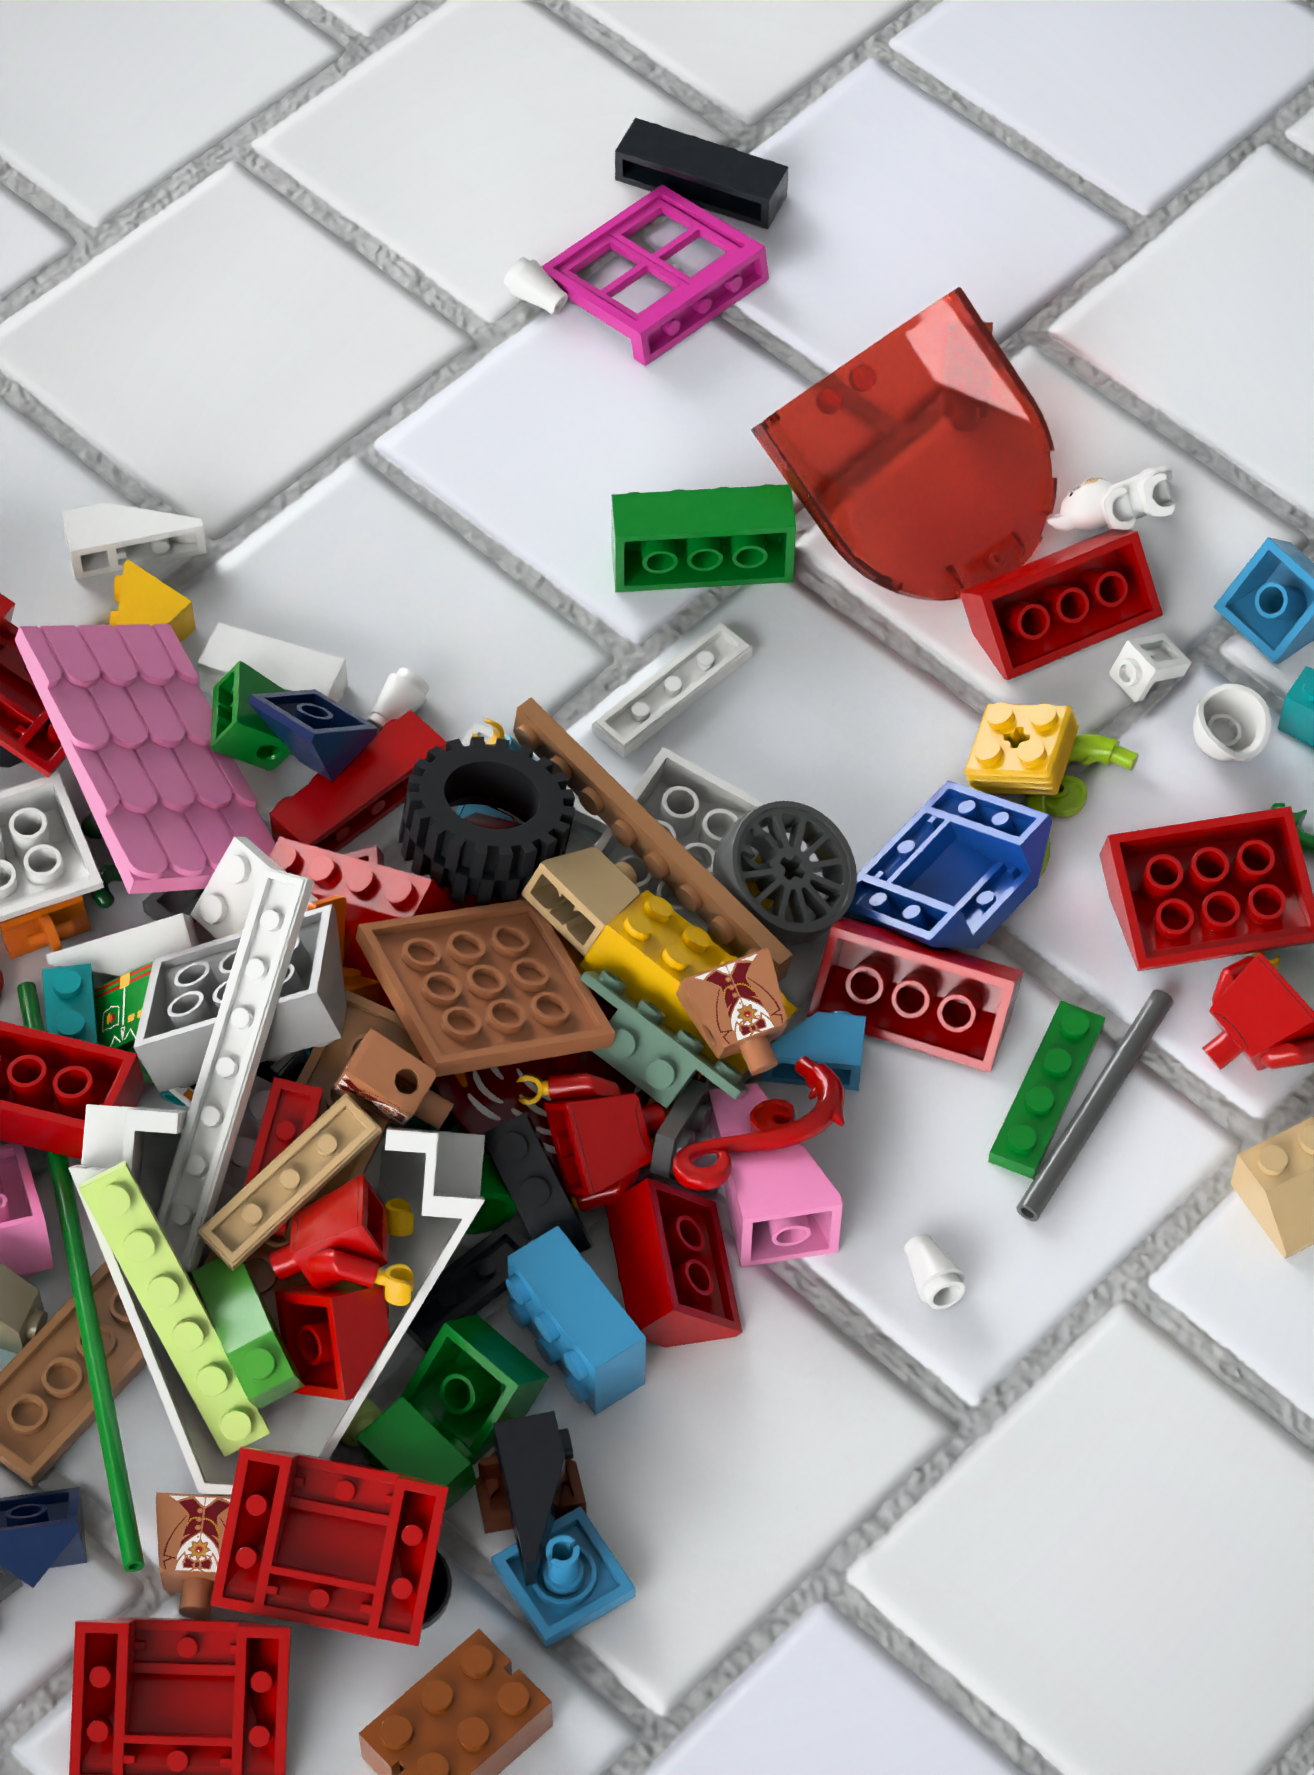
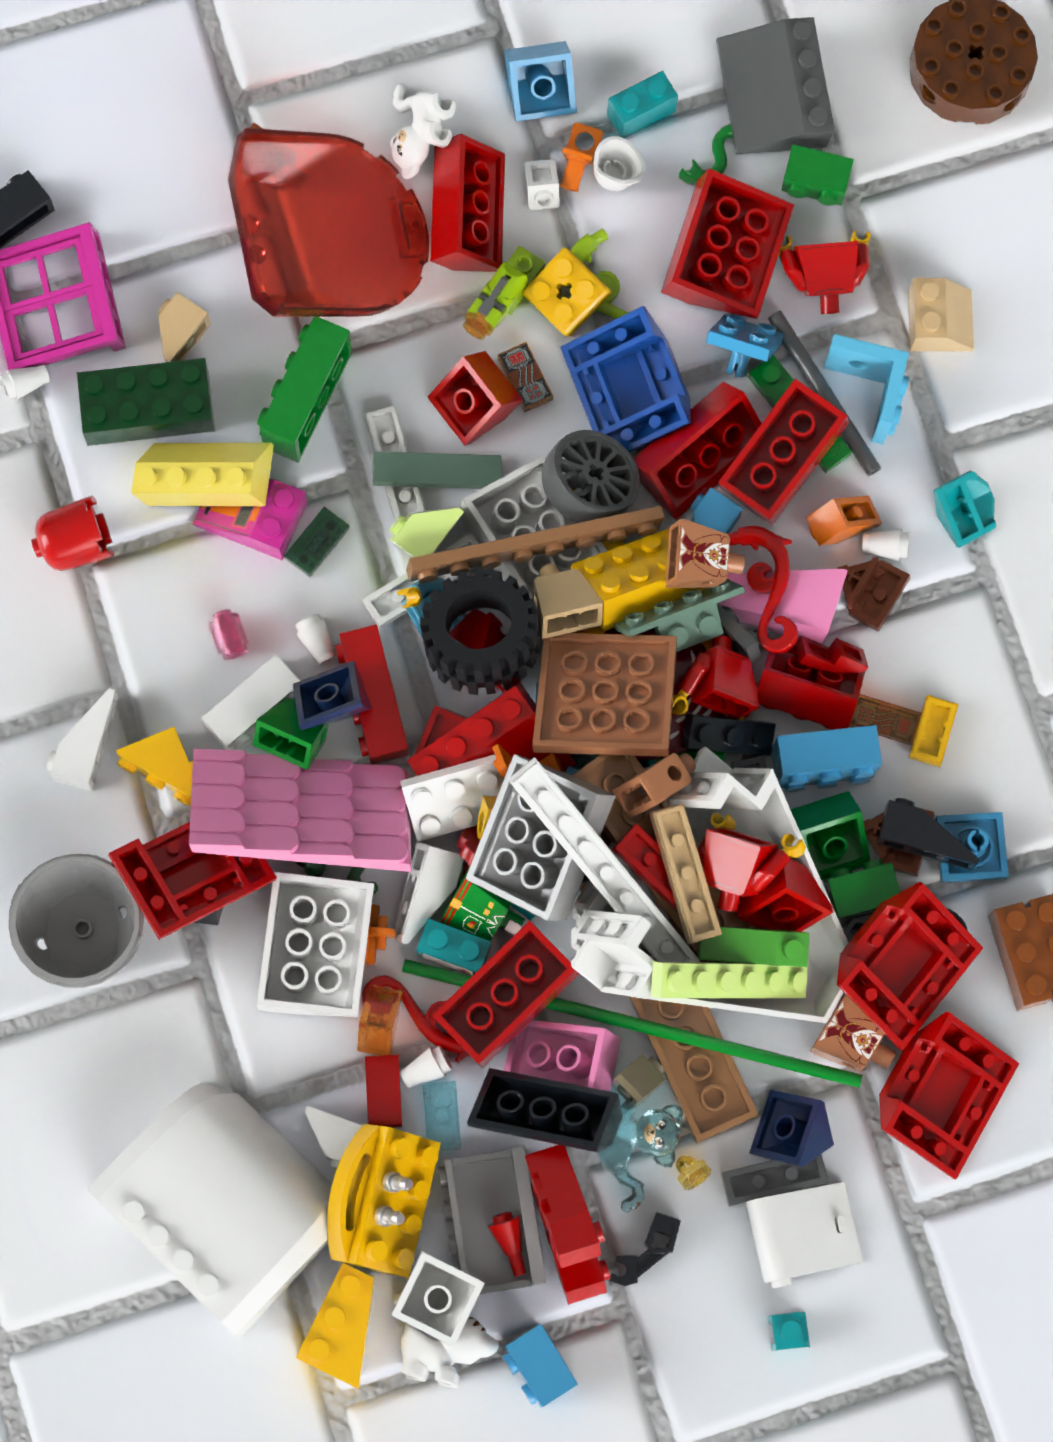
camera: 65 degrees left, 20 degrees up
none -> red cylinder [31,495,114,571]
none -> dark green brick [77,358,215,446]
none -> light yellow slope [131,443,274,506]
none -> tan slope [158,292,211,362]
none -> dark pink slope [193,479,307,560]
none -> clear pink brick [208,609,249,660]
none -> clear green tile [284,507,350,577]
none -> sand green tile [373,451,502,489]
none -> yellowish green slope [388,507,464,558]
none -> red slope [427,351,523,446]
none -> lime plate [463,246,545,340]
none -> tile [498,342,554,413]
none -> orange bracket [559,123,603,192]
none -> dark azure plate [706,314,784,377]
none -> red brick [718,379,849,526]
none -> red slope [795,636,868,673]
none -> orange slope [805,496,882,546]
none -> medium azure bracket [824,334,909,445]
none -> copper slope [837,557,910,632]
none -> clear orange tile [849,694,921,745]
none -> yellow plate [908,695,959,767]
none -> teal slope [933,470,996,548]

